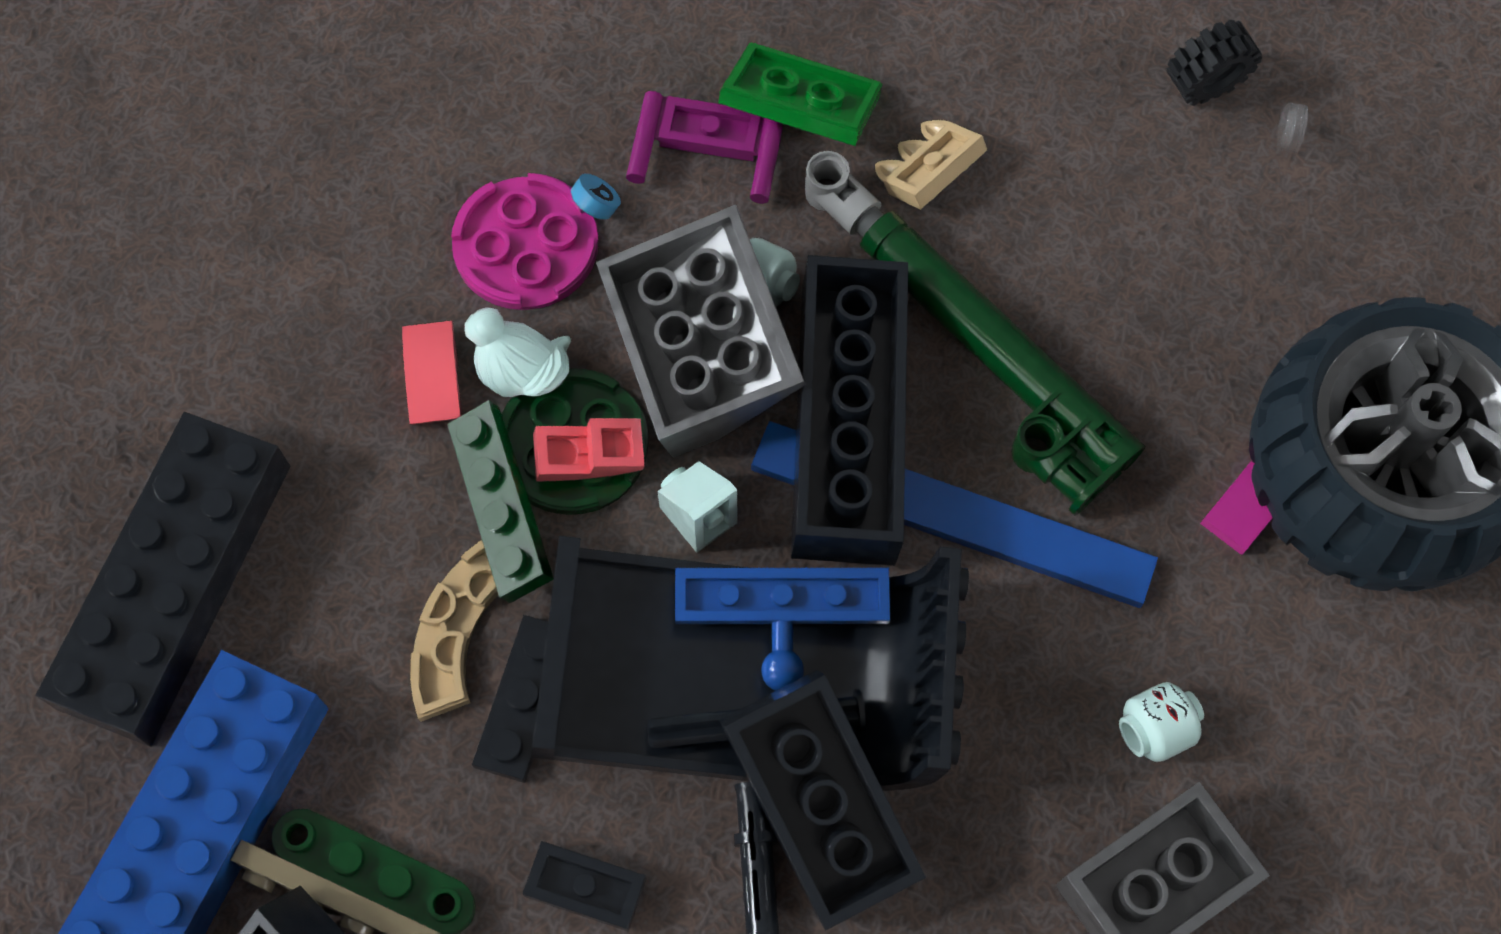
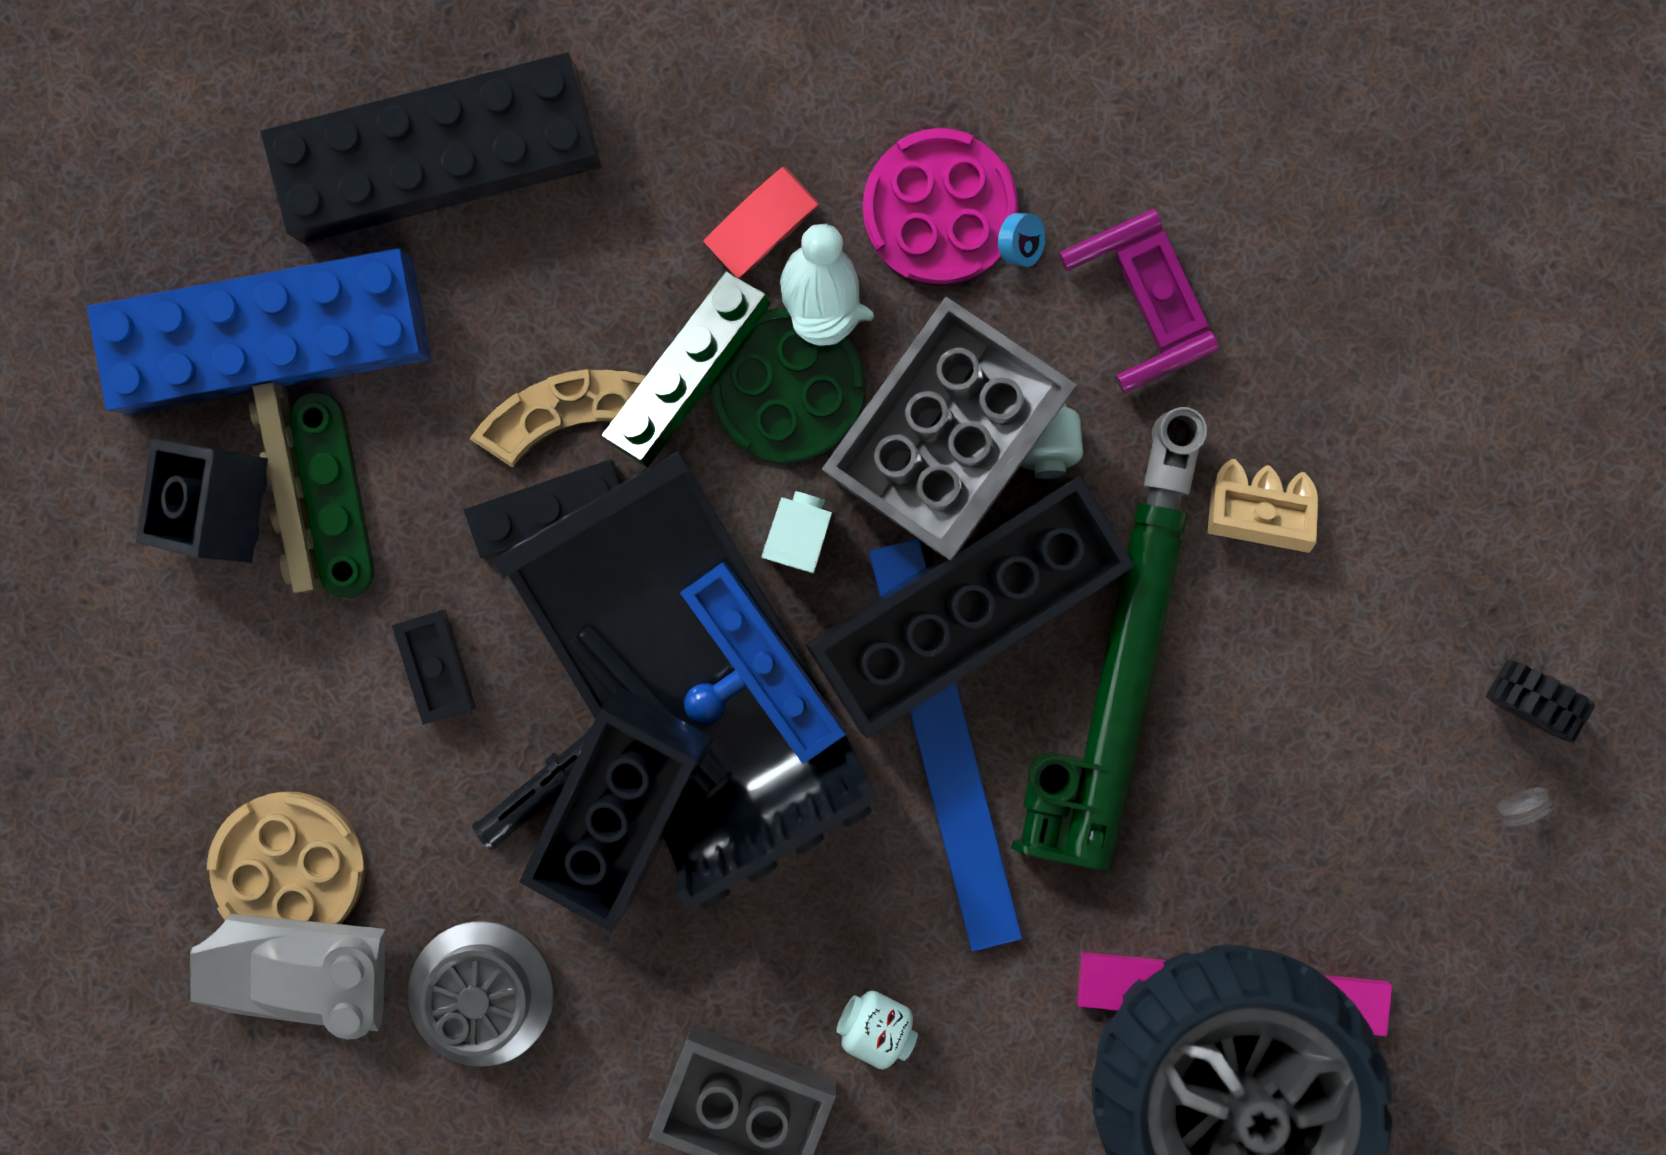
camera: 55 degrees right, 20 degrees up
coral slope [533,418,645,481] -> none
green tile [718,42,883,146] -> none

